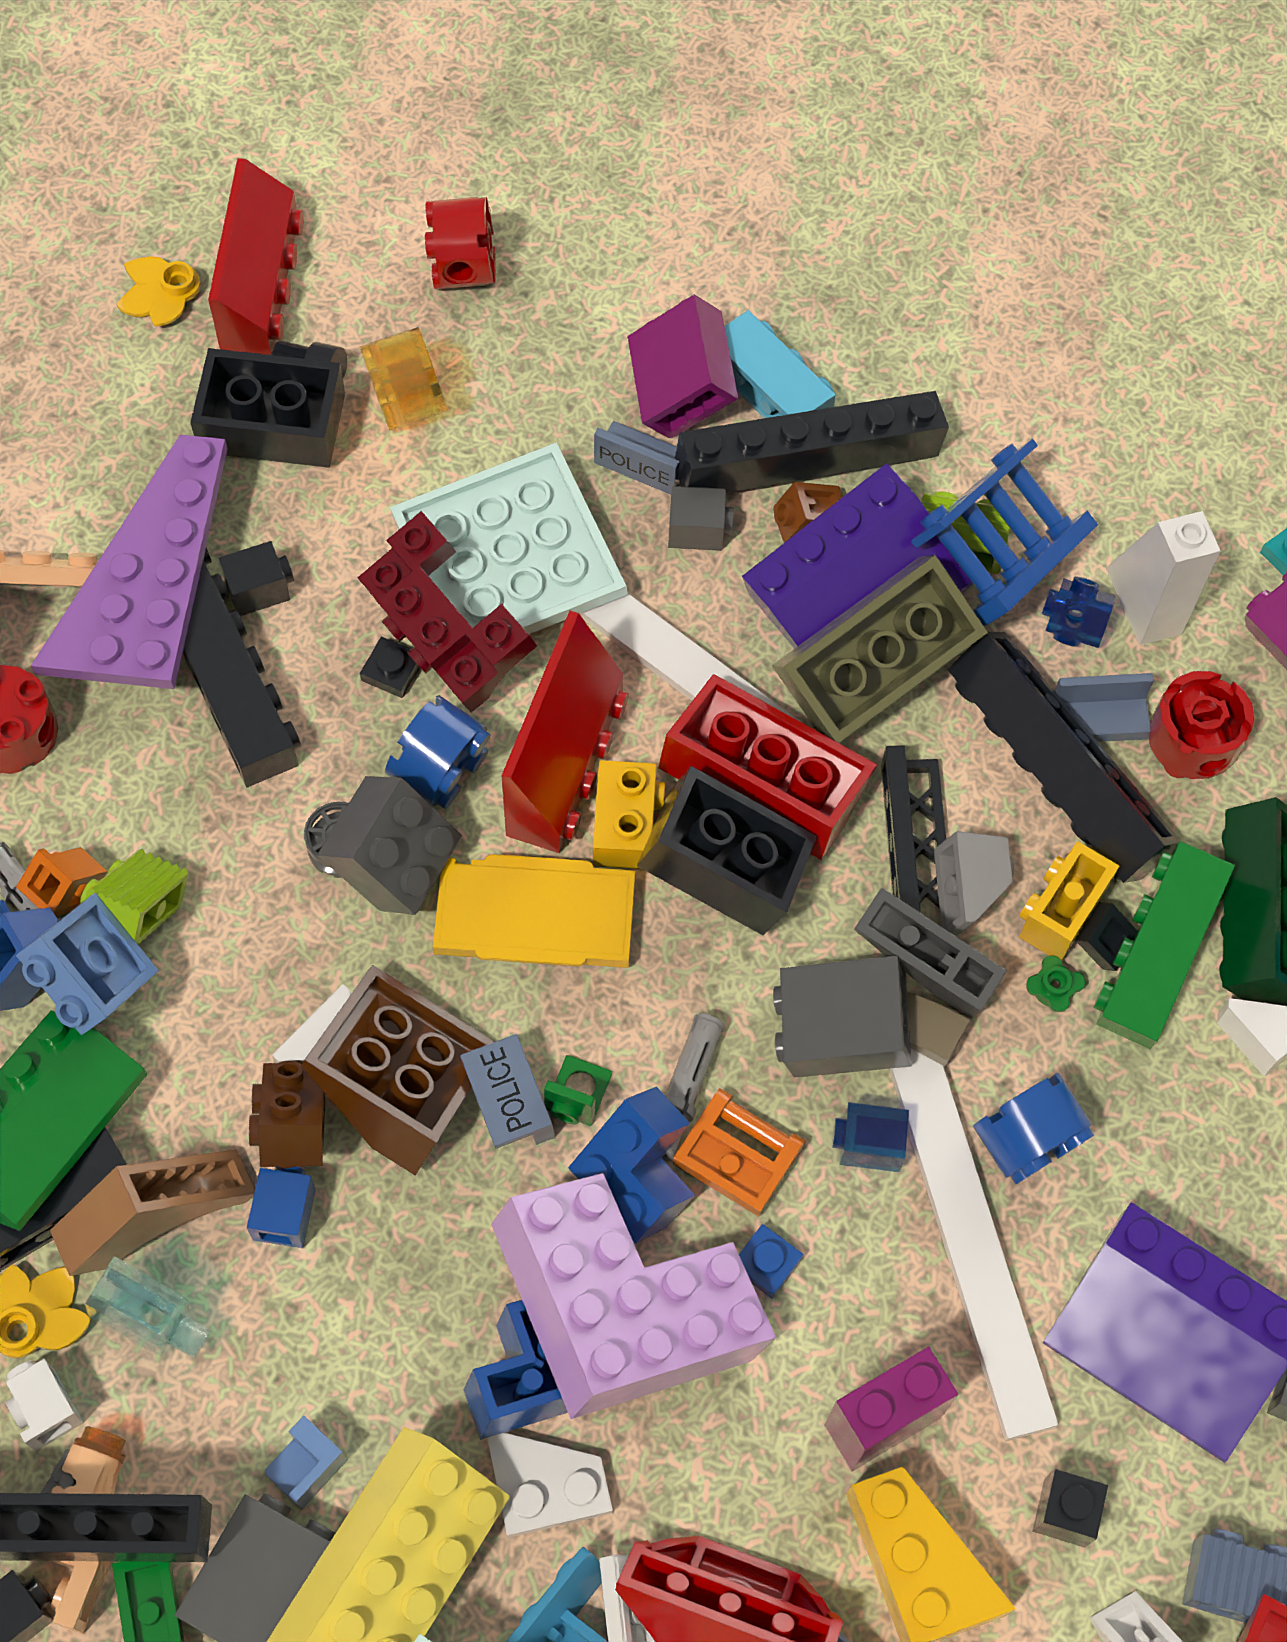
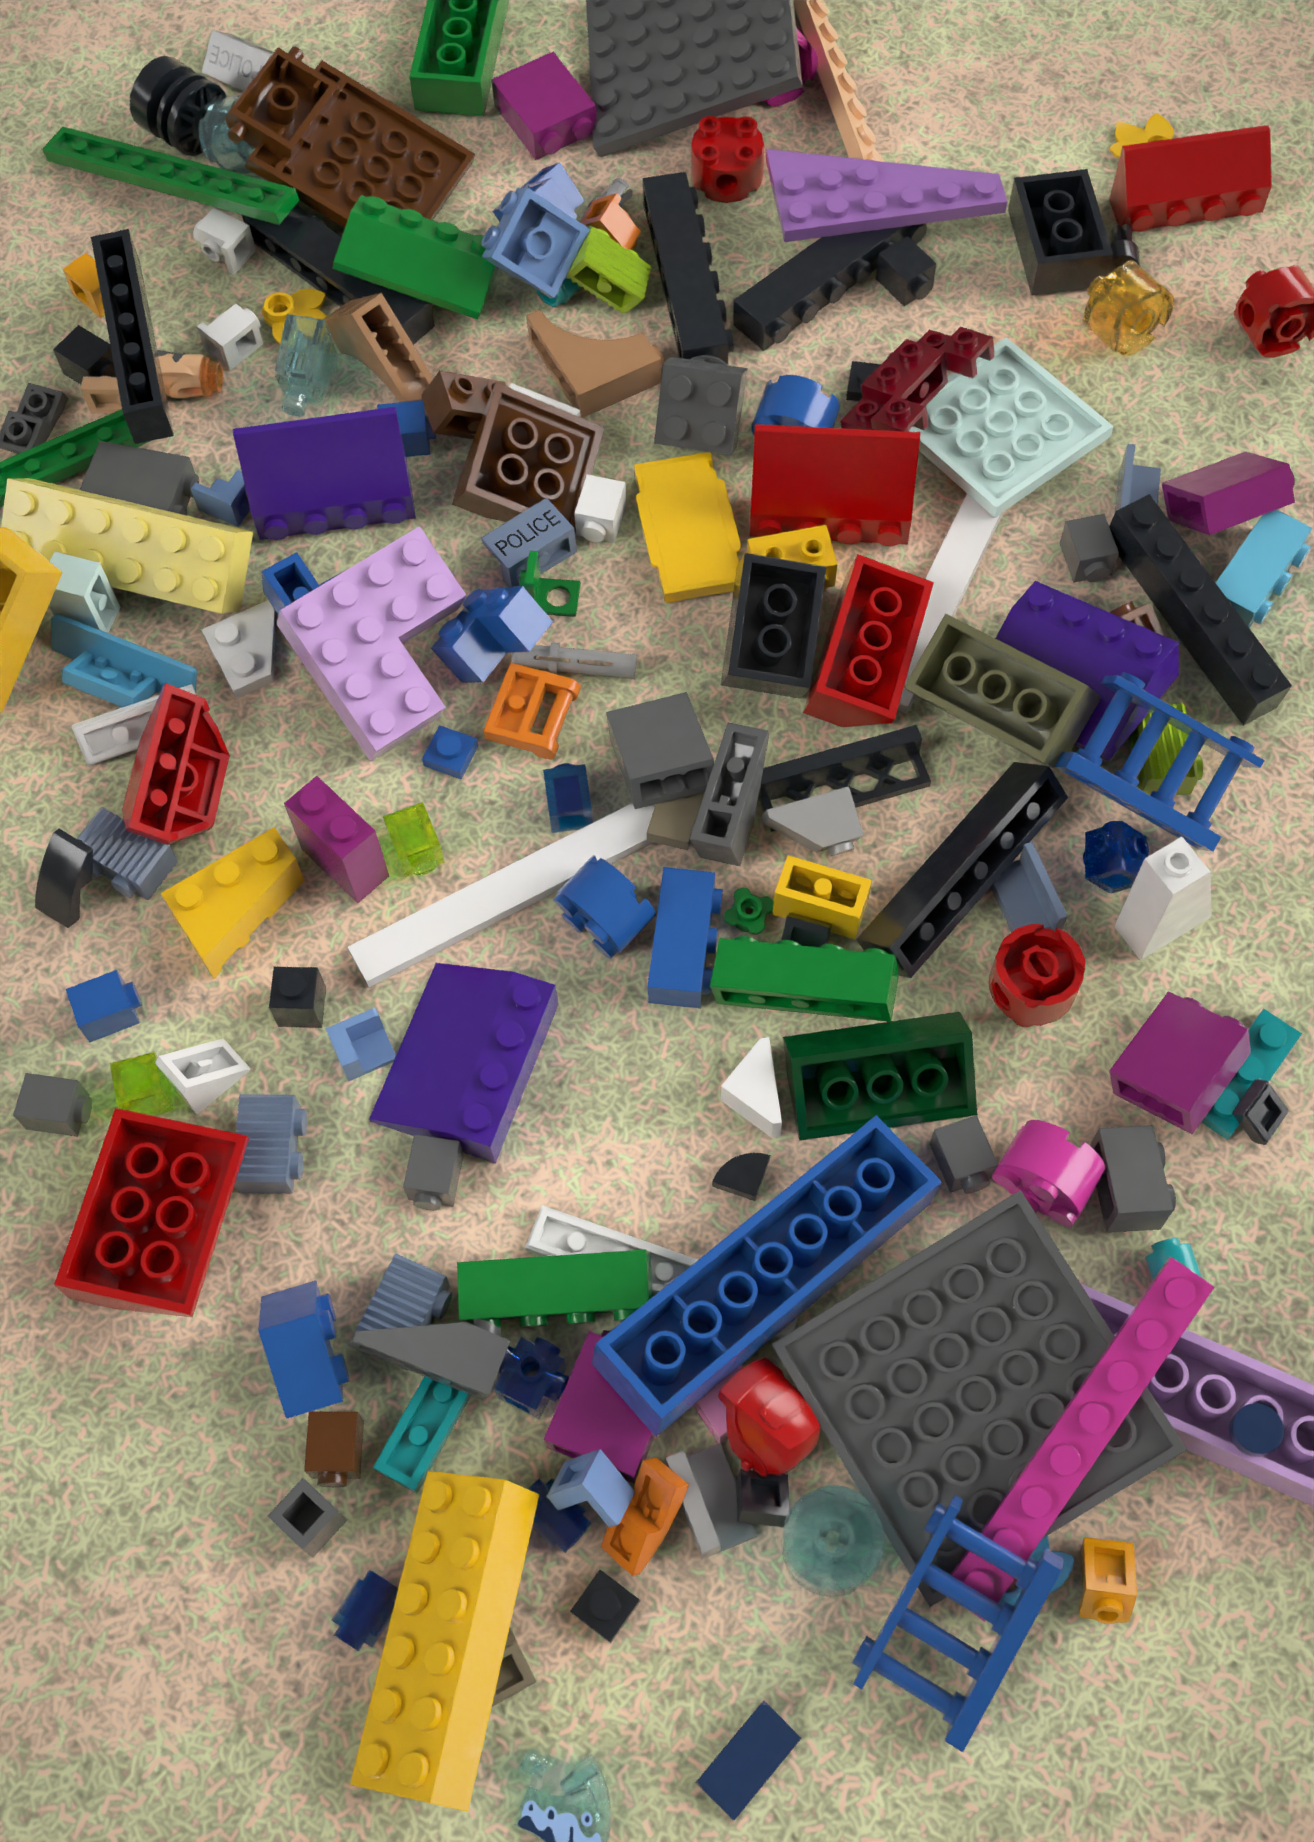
camera: 80 degrees right, 0 degrees up
none -> dark purple slope [233,407,416,540]
none -> medium blue panel [326,1008,396,1082]
none -> clear neon green brick [383,802,445,877]
none -> medium nougat arch [526,309,664,418]
none -> white brick [574,475,626,543]
none -> black brick [642,172,734,365]
none -> blue brick [647,867,723,1009]

